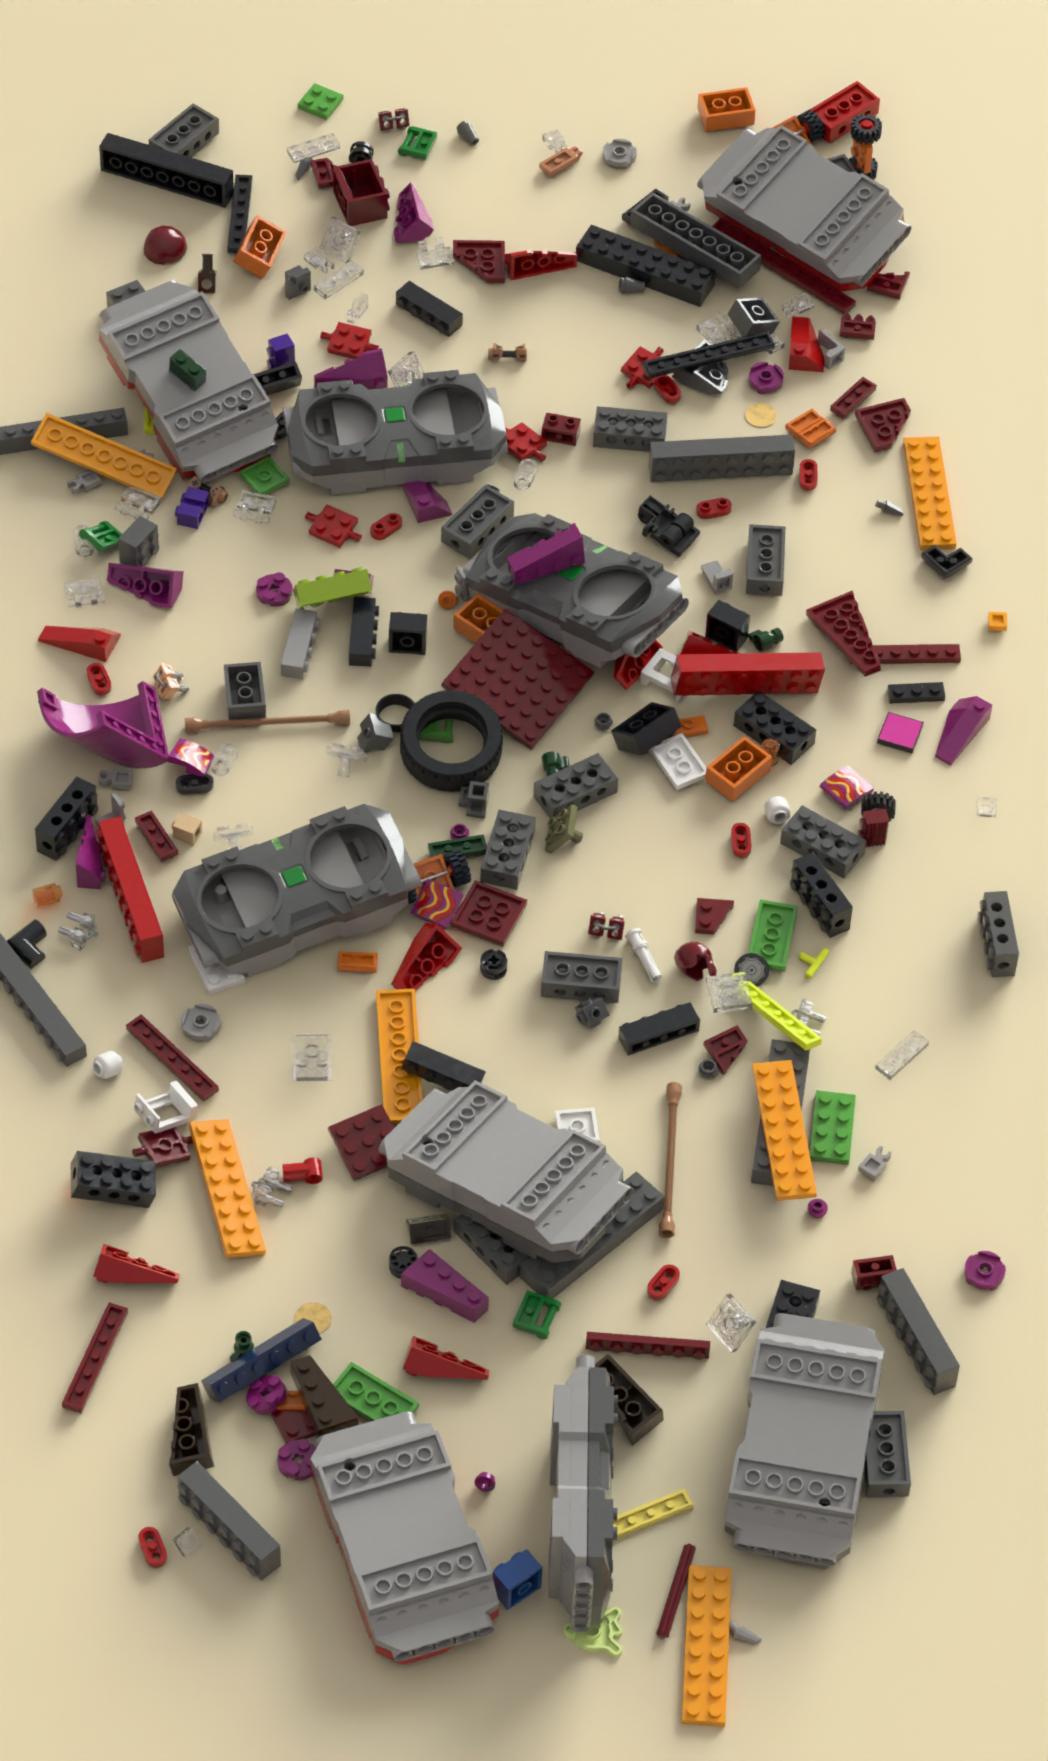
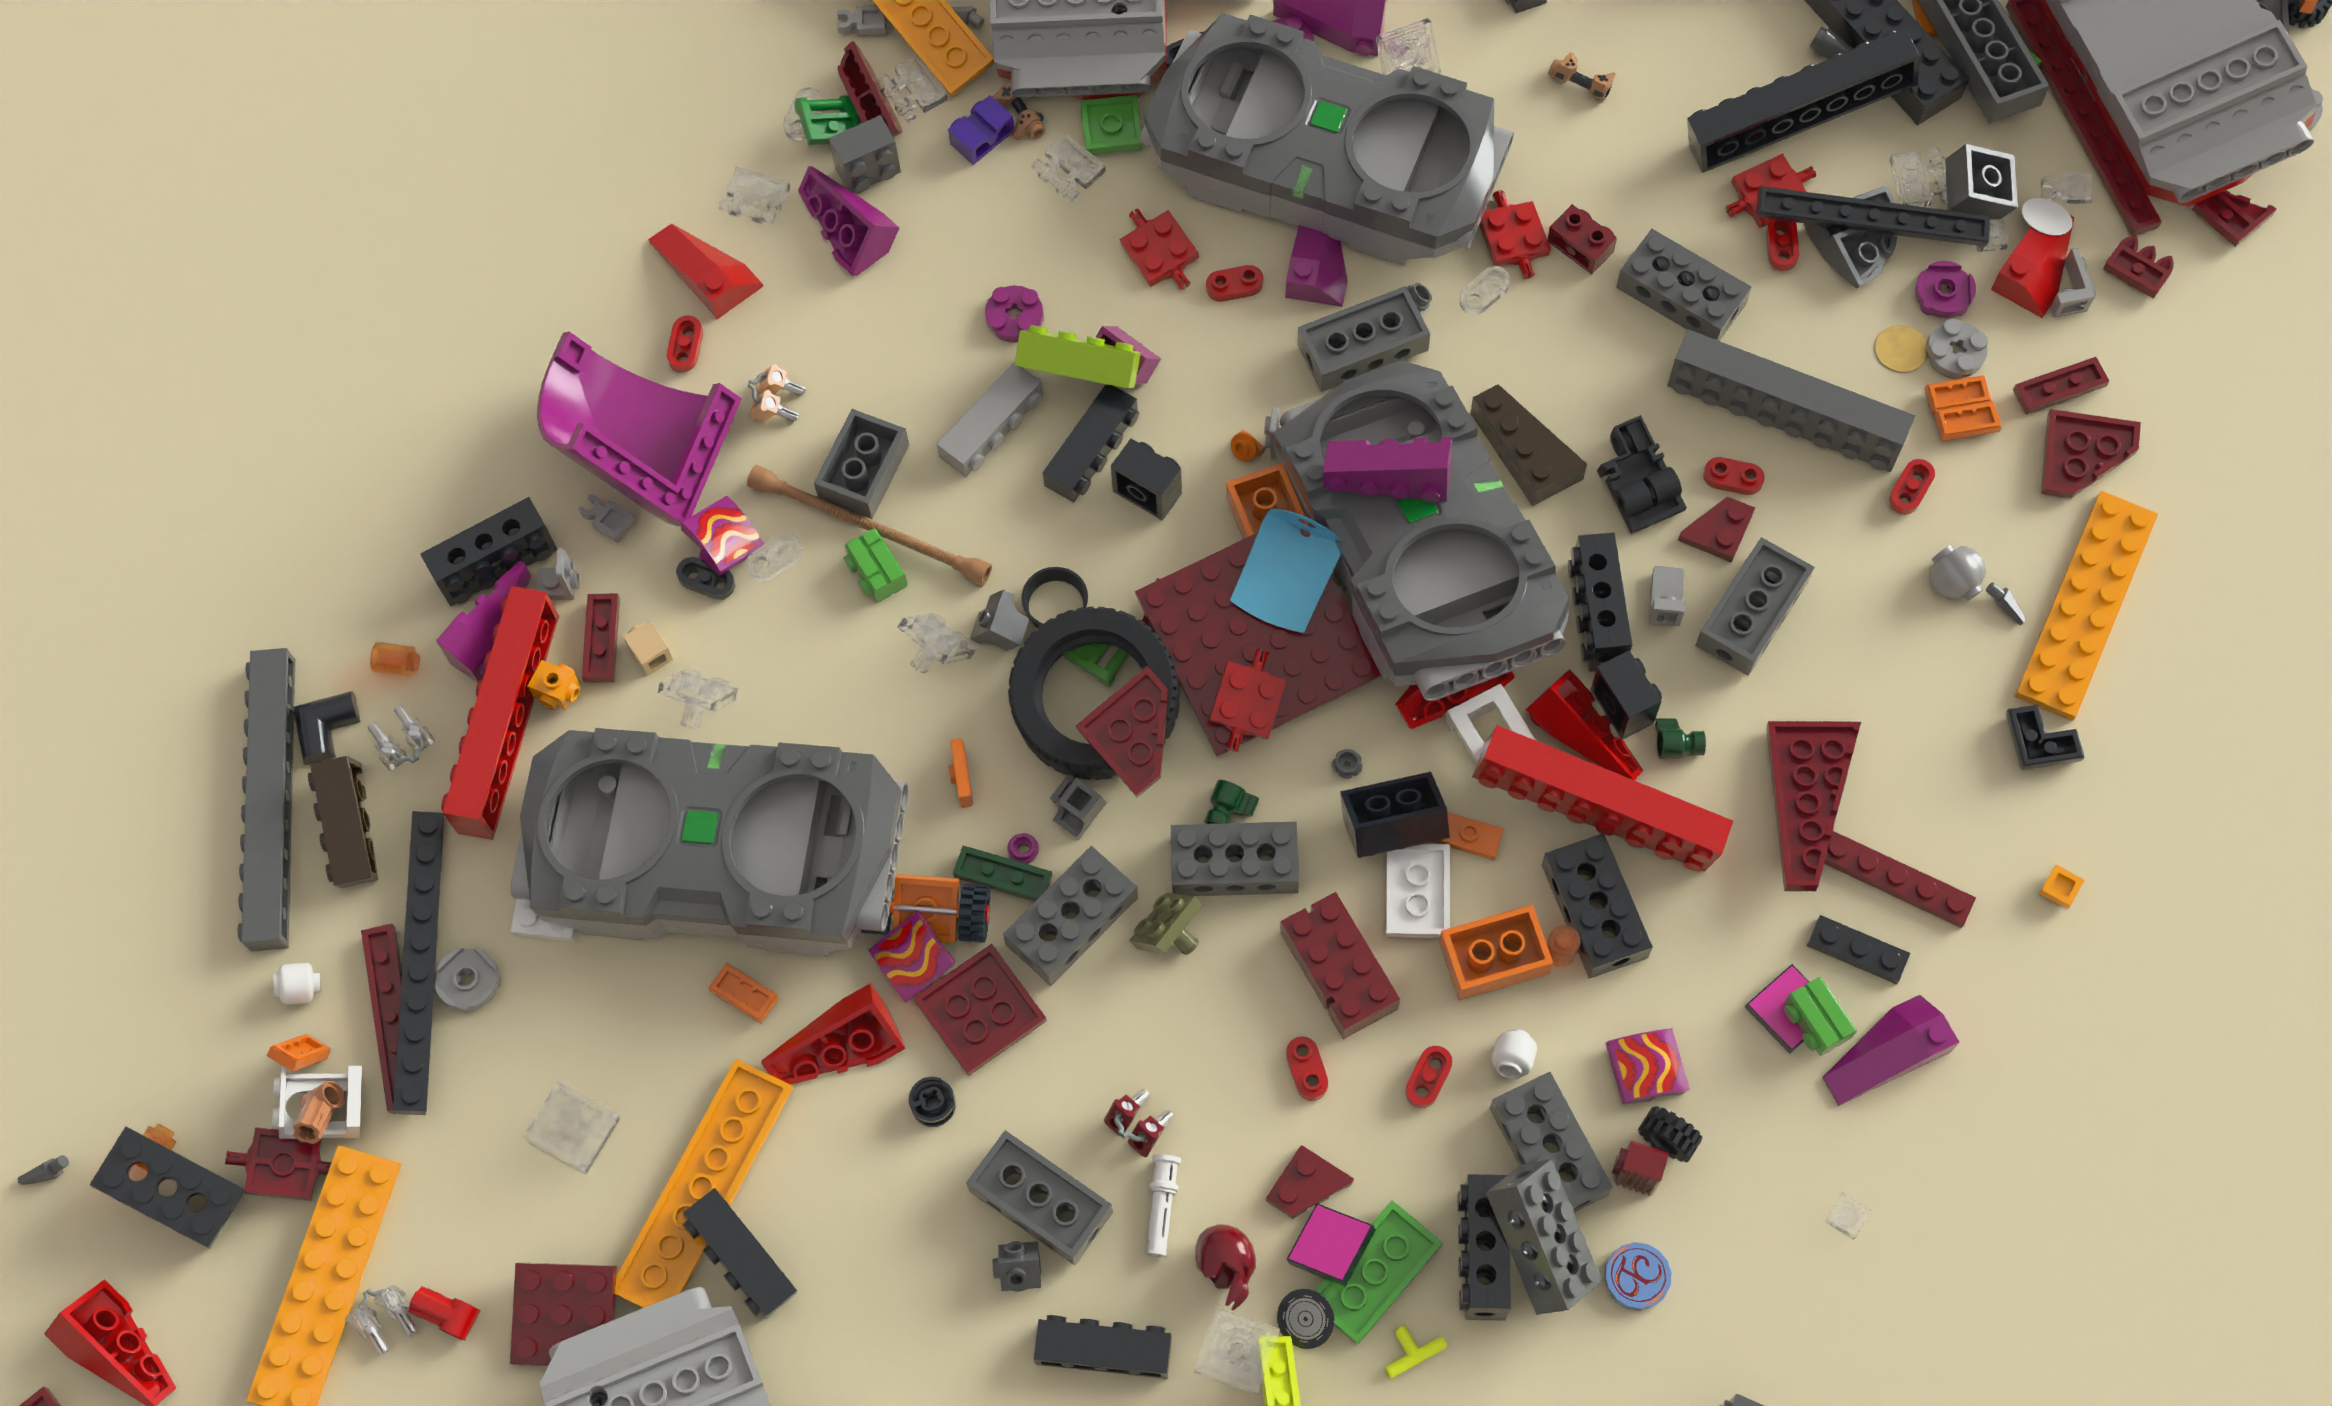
camera: 35 degrees right, 15 degrees up
none -> dark grey bar [17,1155,69,1185]
none -> orange plate [266,1034,331,1072]
none -> nougat piece [293,1081,345,1144]
none -> dark brown wedge [308,756,378,888]
none -> black plate [393,811,444,1115]
none -> light orange brick [527,660,580,710]
none -> dark red brick [838,41,902,136]
none -> bright green brick [843,528,908,602]
none -> orange plate [948,738,973,808]
none -> dark red plate [1075,666,1168,798]
none -> red plate [1208,649,1287,752]
none -> medium azure piece [1230,509,1342,633]
none -> dark red piece [1280,892,1400,1039]
none -> red plate [1286,1036,1328,1101]
none -> dark pink tile [1287,1203,1376,1287]
none -> dark brown wedge [1470,384,1587,506]
none -> dark grey brick [1486,1159,1602,1315]
none -> black brick [1568,532,1633,672]
none -> medium blue tile [1604,1242,1672,1311]
none -> dark red wing [1678,496,1755,562]
none -> black brick [1687,28,1920,173]
none -> bright green brick [1784,976,1857,1056]
none -> light grey plate [1926,319,1988,378]
none -> light grey plant [1929,545,1986,601]
none -> white sticker [2022,198,2072,235]

